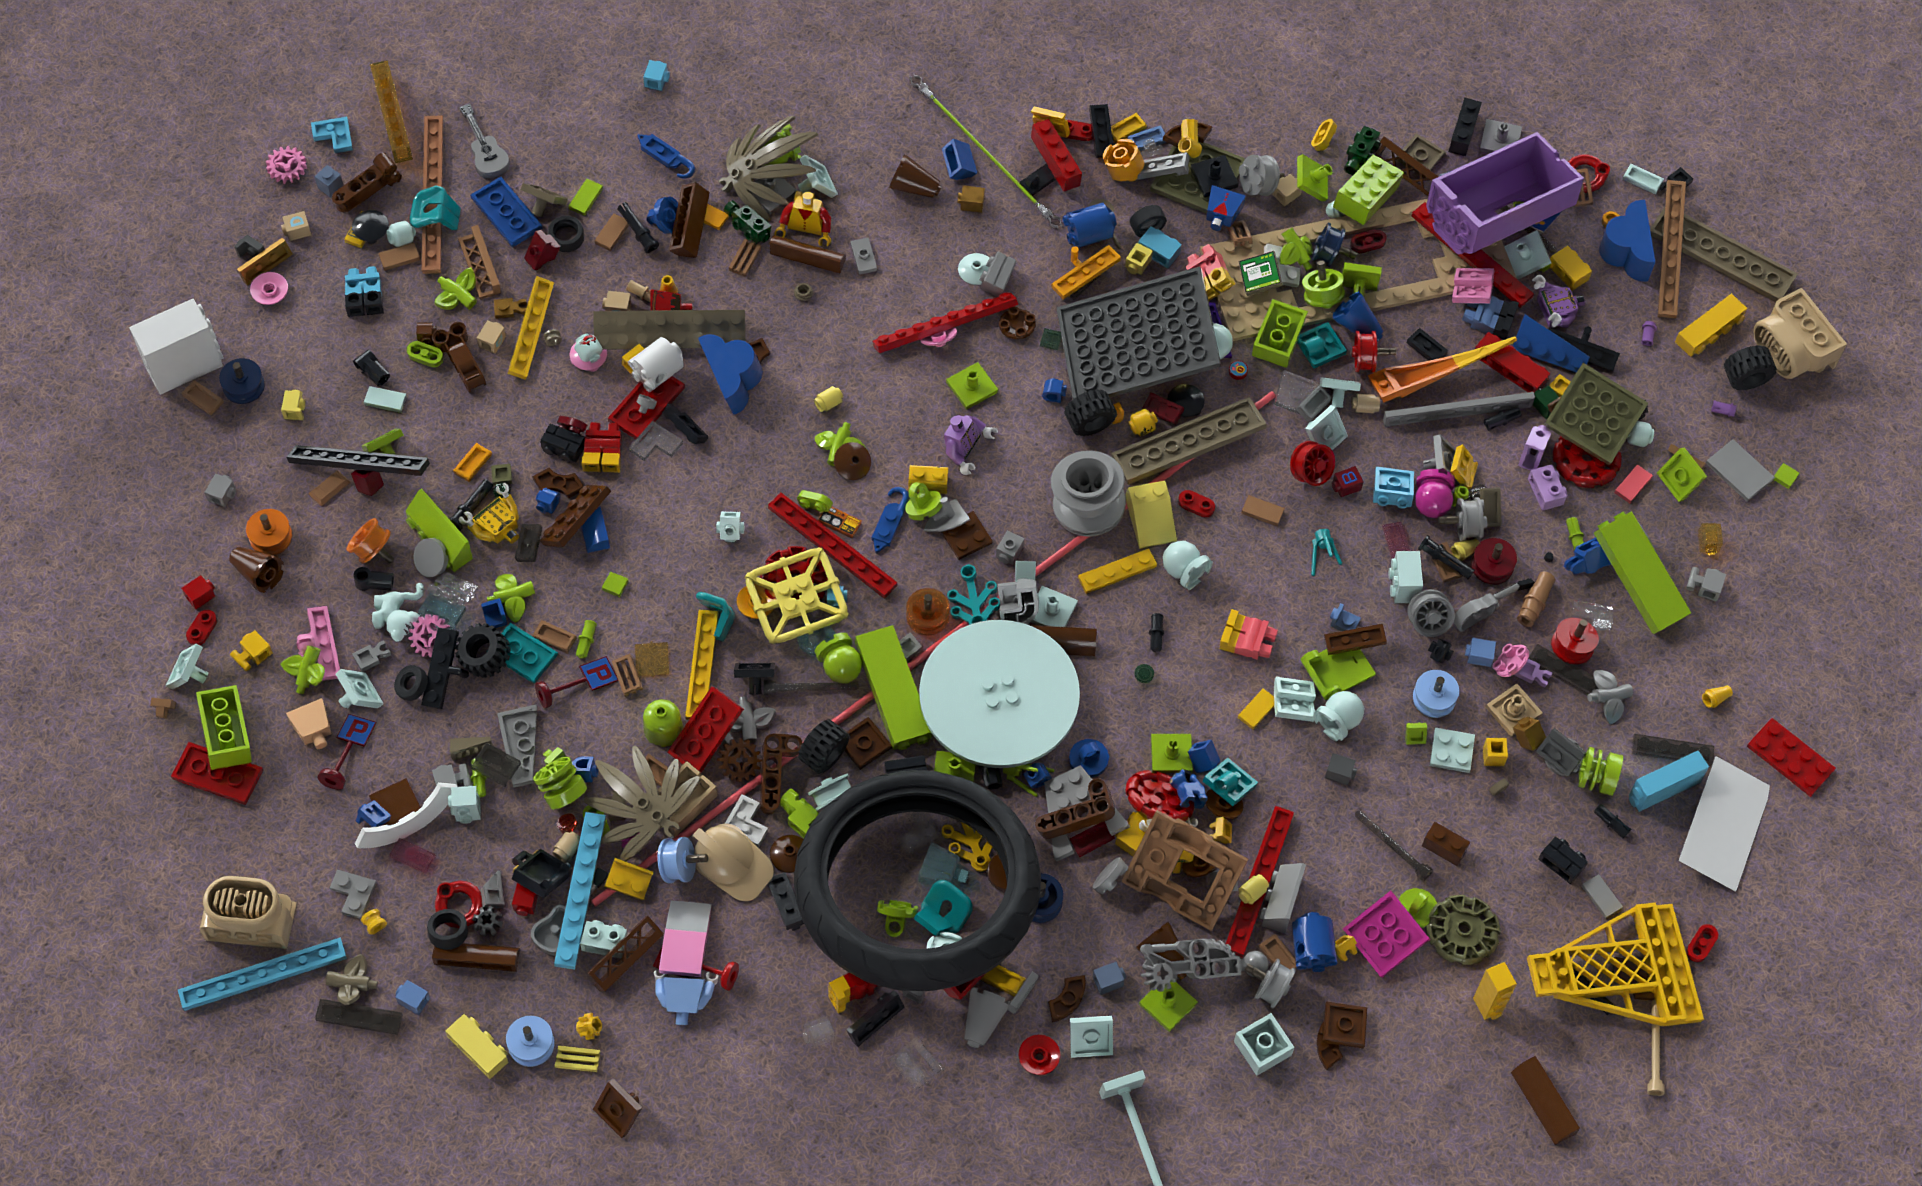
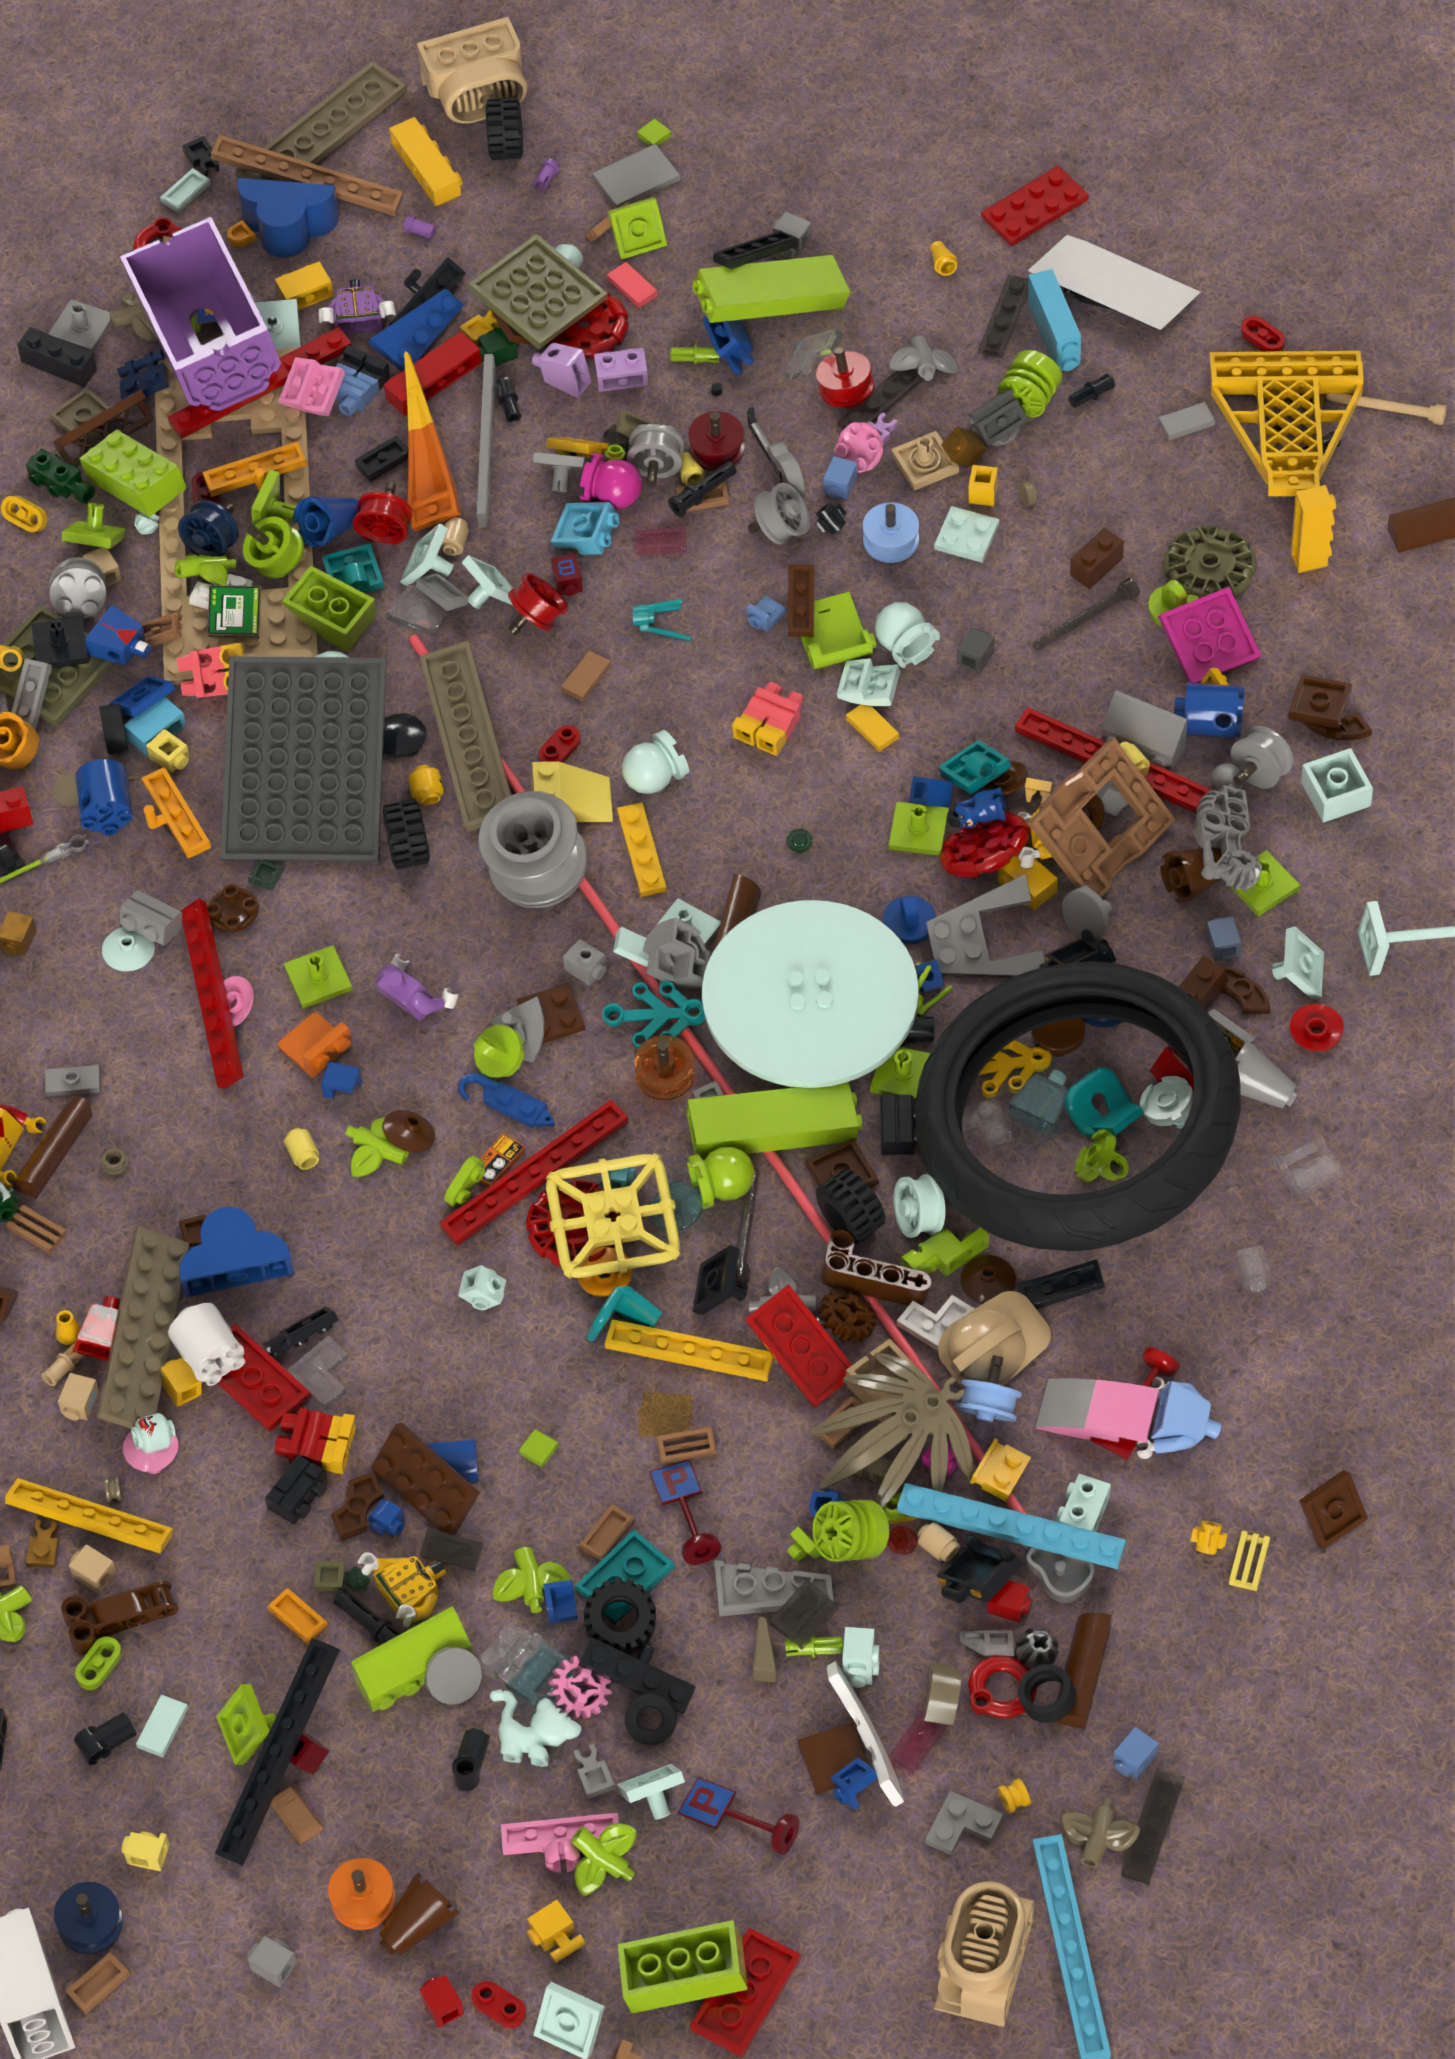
camera: 75 degrees left, 5 degrees down
light nougat torso [286,698,332,749] -> none
orange wheel [346,518,394,564] -> none
reddish brown plate [416,322,437,345] -> none
light grey brick [432,764,472,787] -> none
light yellow brick [445,1014,509,1079] -> none
light blue wheel [506,1016,555,1067] -> none
dark red plate [557,415,588,434] -> none
lime axle [576,620,597,659] -> none
reddish brown fence [587,916,664,992] -> none
light grey tile [636,394,657,414] -> none
lime cylinder [643,699,684,747] -> none
hips [828,973,878,1014] -> none
black hinge [847,990,905,1047] -> none
yellow brick [908,465,948,494] -> none
reddish brown beam [1035,778,1115,839] -> none
blue plate [1042,378,1067,403] -> none
dark red plate [1070,822,1115,858] -> none
dark red plate [1142,392,1184,425] -> none
black axle [1149,613,1164,652] -> none
medium nougat tile [1259,934,1297,970] -> none
light aqua brick [1388,551,1423,603] -> none
lime tile [1405,722,1428,745] -> none
medium nougat piece [1517,571,1556,627] -> none
black brick [1538,836,1588,885] -> none
clear yellow brick [1698,523,1723,555] -> none
none -> blue tile [109,675,175,718]
none -> light orange plate [202,441,307,497]
none -> orange bracket [278,1013,352,1078]
none -> blue panel [321,1062,362,1099]
none -> black tile [713,230,798,269]
none -> dark tan brick [924,1663,961,1725]
none -> black piece [1039,929,1116,968]
none -> reddish brown brick [1179,955,1229,1010]

